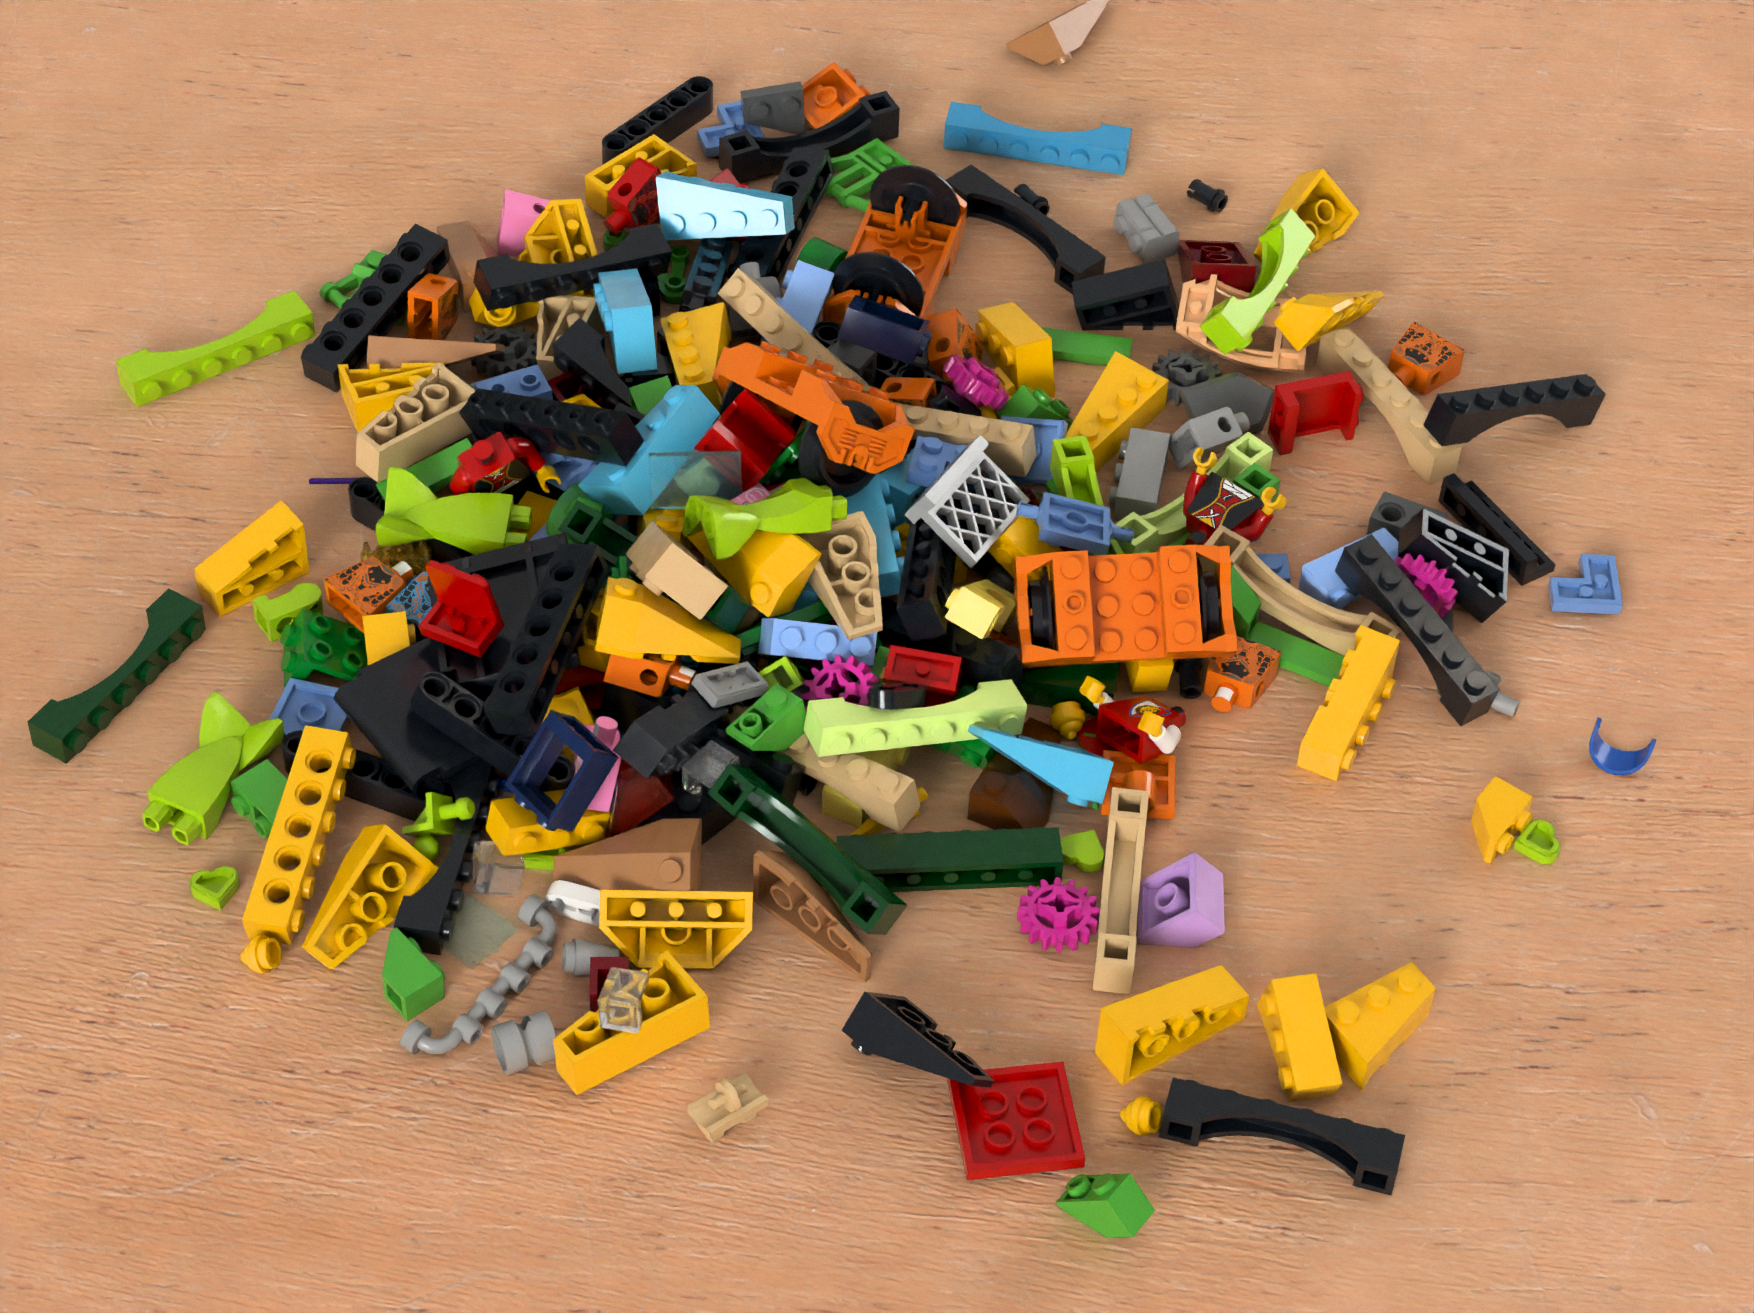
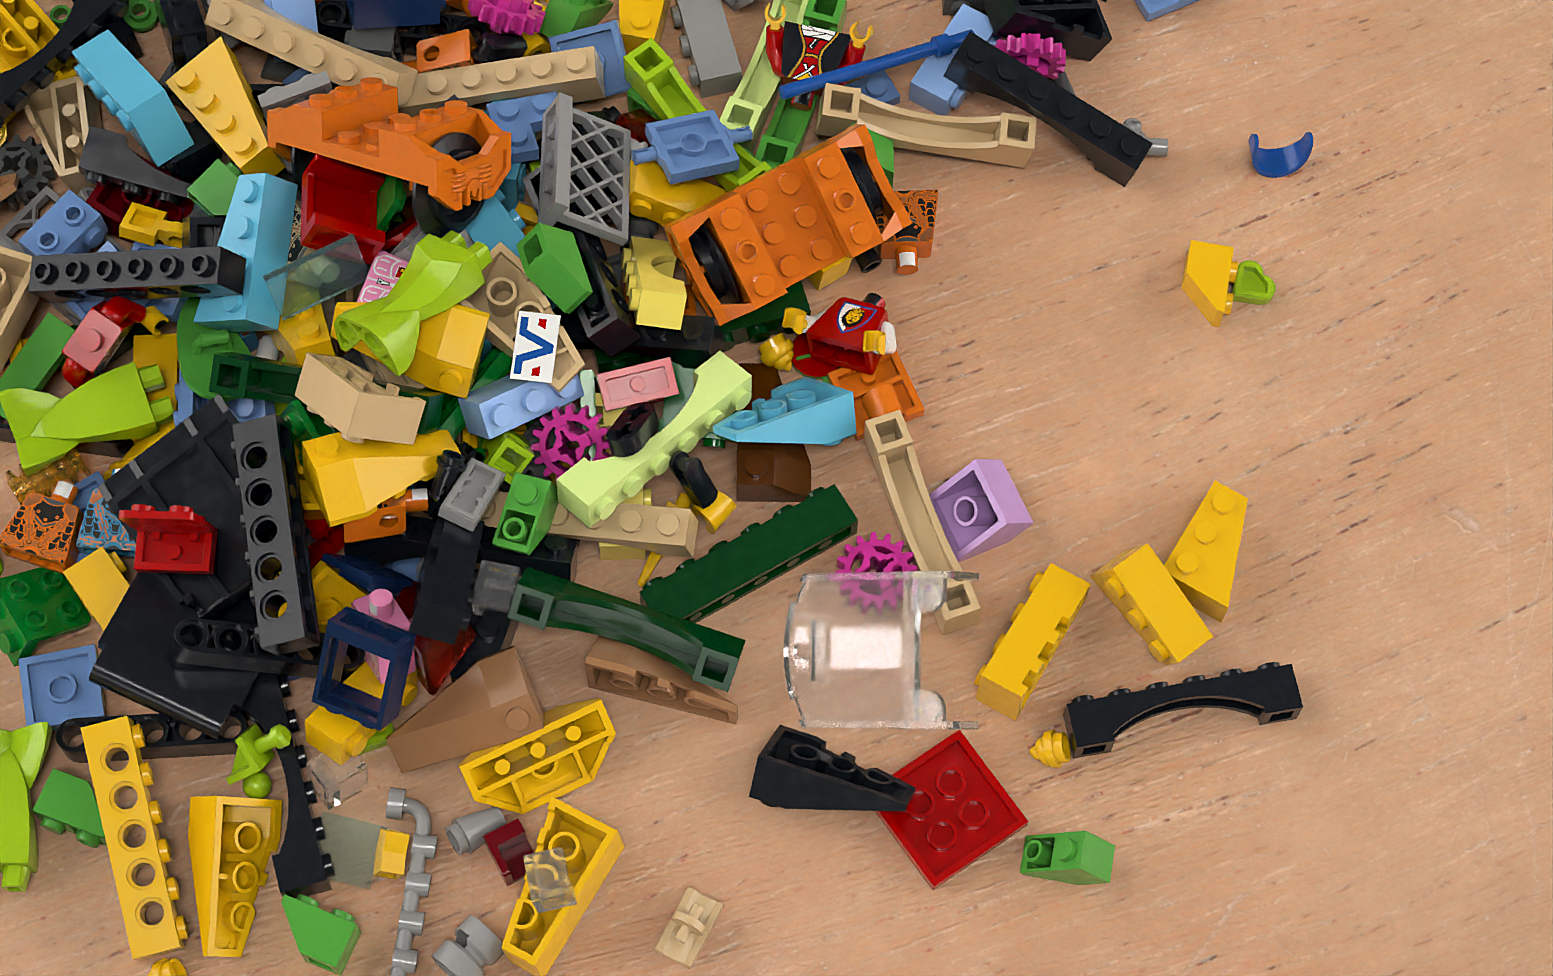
camera: 25 degrees left, 20 degrees up
lime tile [189,866,240,911] -> none
white beam [544,880,600,926] -> none
lime tile [1060,830,1104,873] -> none
bright green tile [1246,621,1345,687] -> none
yellow wedge [1297,625,1400,782] -> none
none -> dark blue piece [321,553,413,594]
none -> yellow piece [373,828,410,880]
none -> black pin [428,450,466,502]
none -> white sticker [510,311,561,383]
none -> bright green slope [516,223,593,314]
none -> black piece [669,450,737,534]
none -> blue bar [779,29,975,100]
none -> clear windscreen [783,571,979,729]

